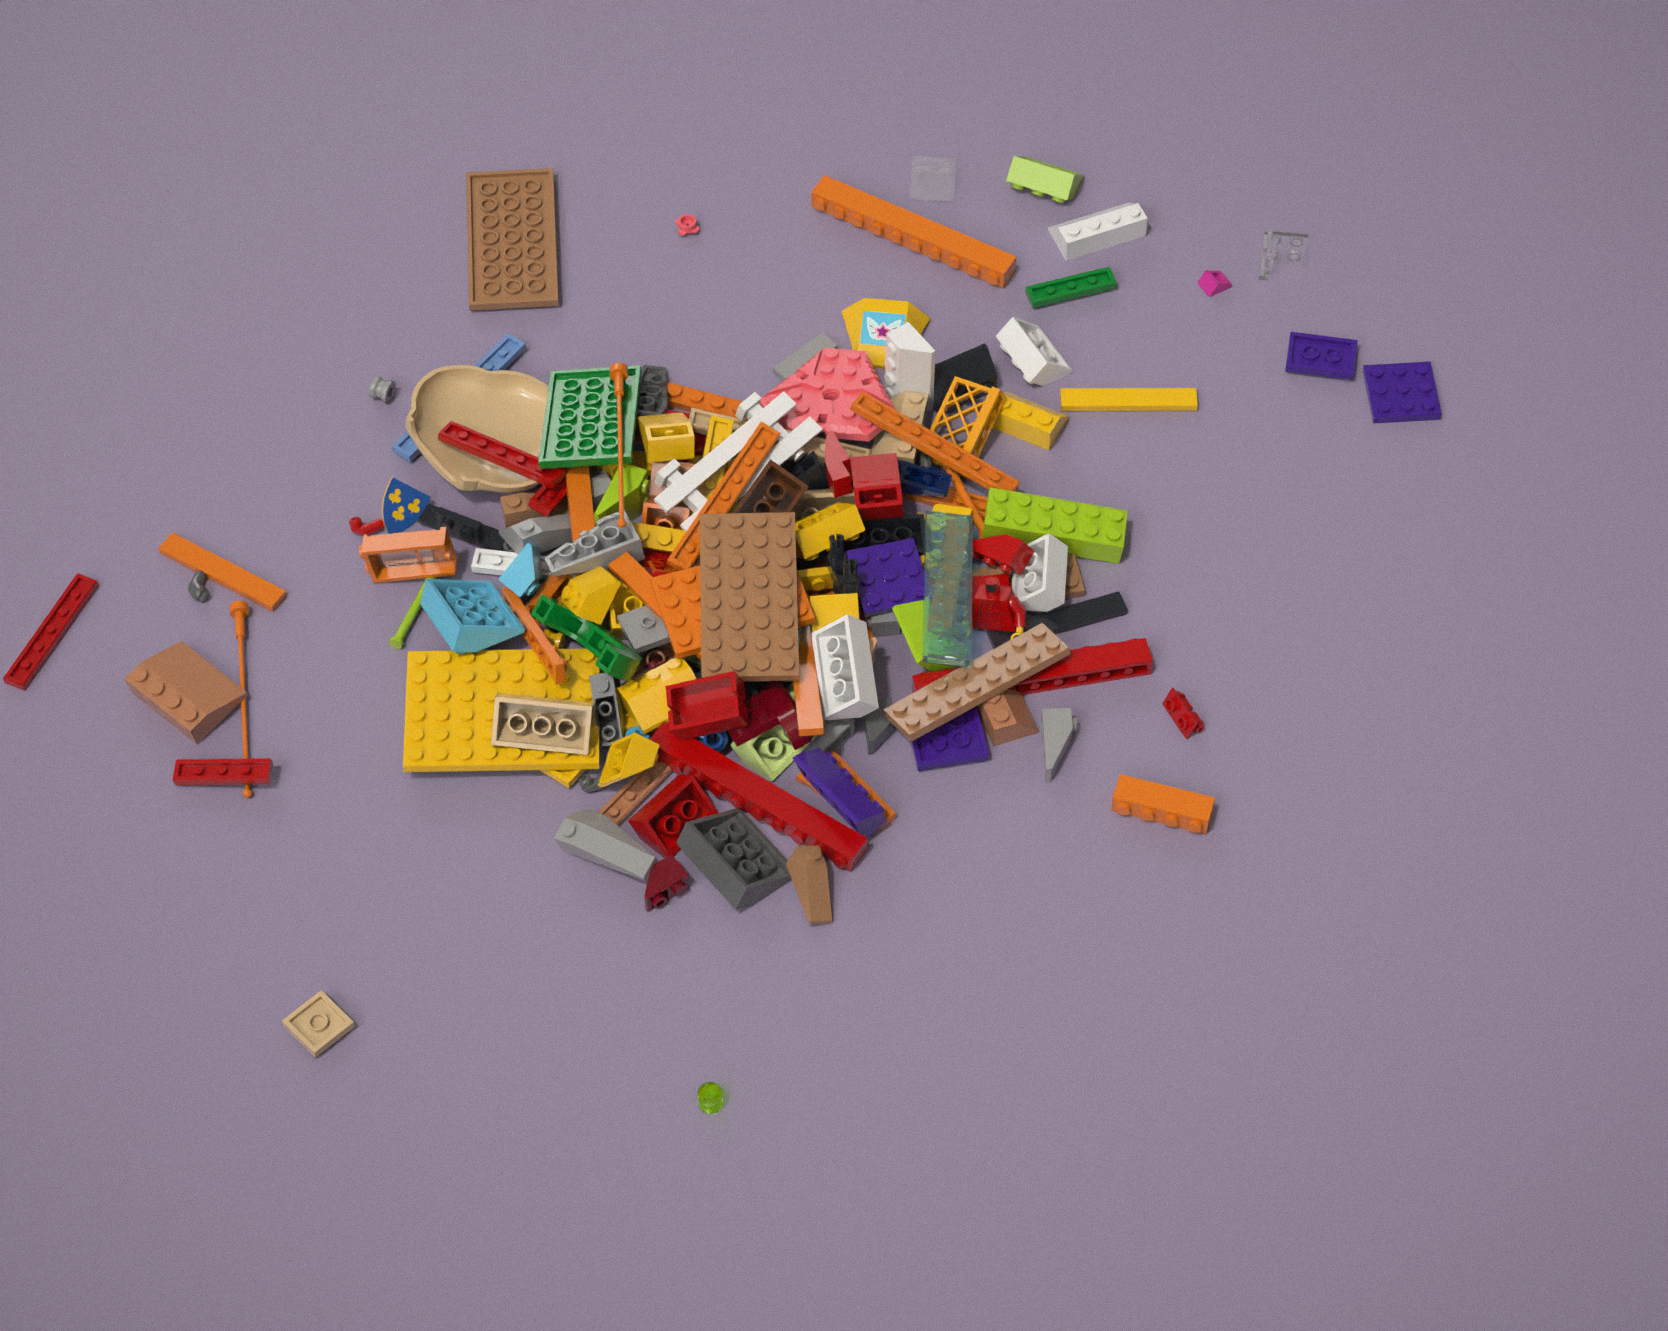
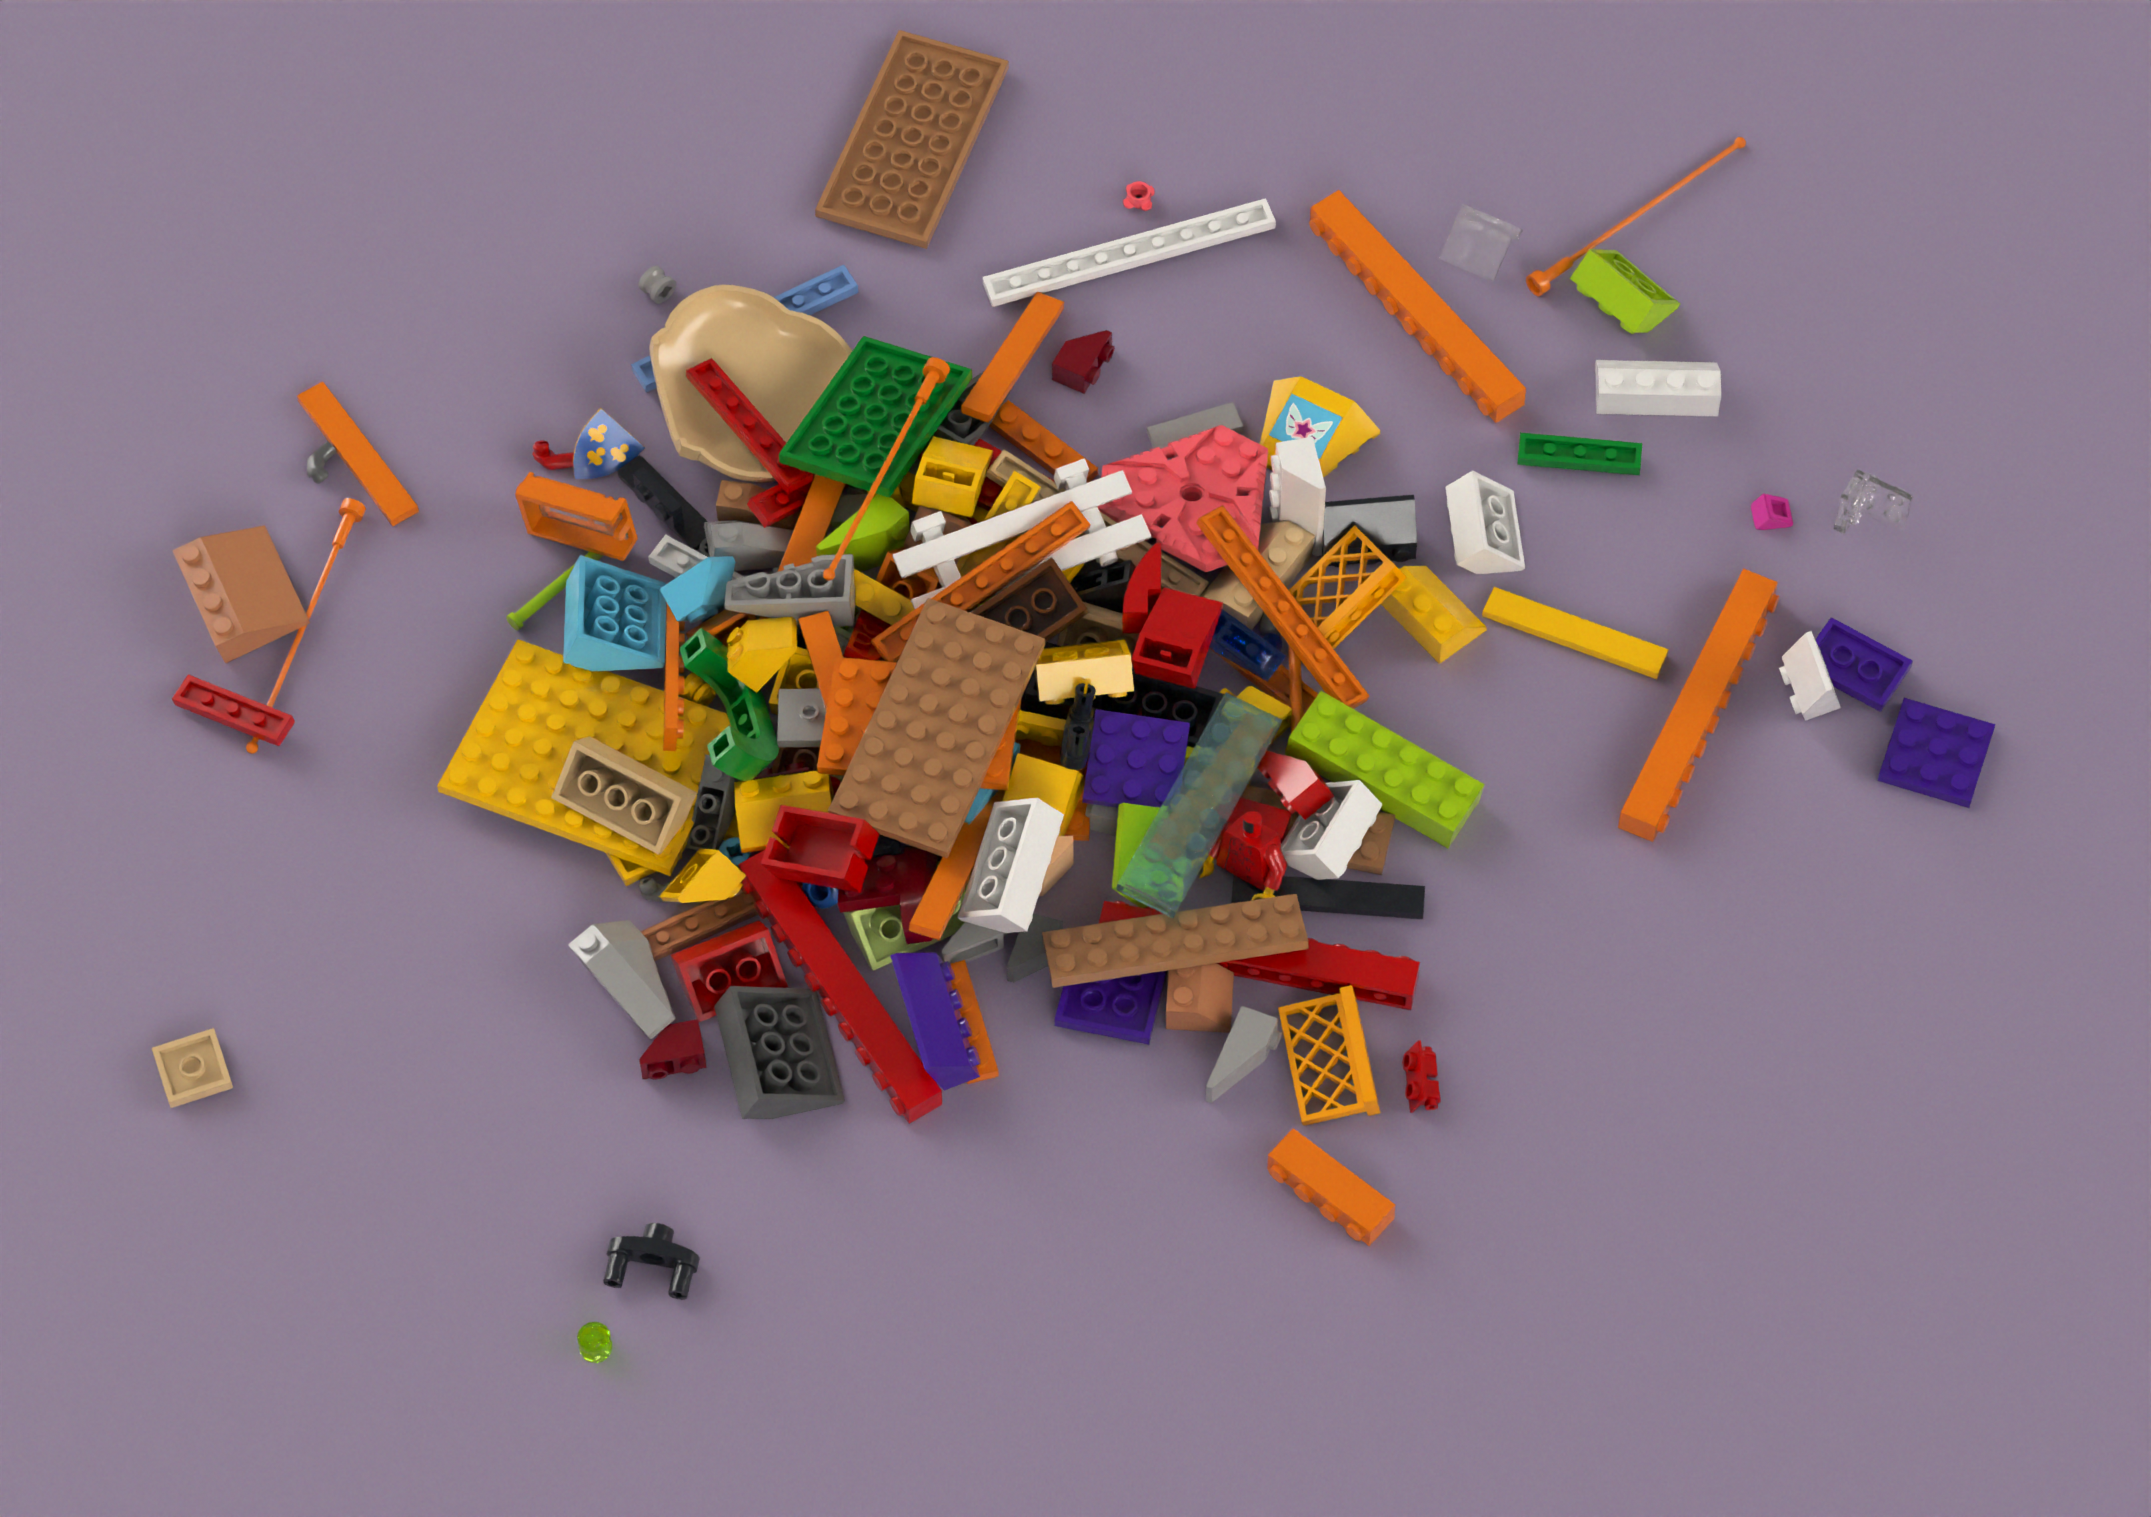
camera: 25 degrees right, 5 degrees up
red tile [3,573,99,691] -> none
medium nougat slope [786,846,832,924] -> none
none -> black connector [603,1223,700,1300]
none -> orange tile [961,292,1064,423]
none -> white plate [983,198,1276,307]
none -> dark red slope [1052,330,1115,394]
none -> light orange fence [1278,985,1381,1126]
none -> orange piece [1526,137,1746,297]
none -> orange brick [1618,568,1780,842]
none -> white slope [1779,631,1841,721]

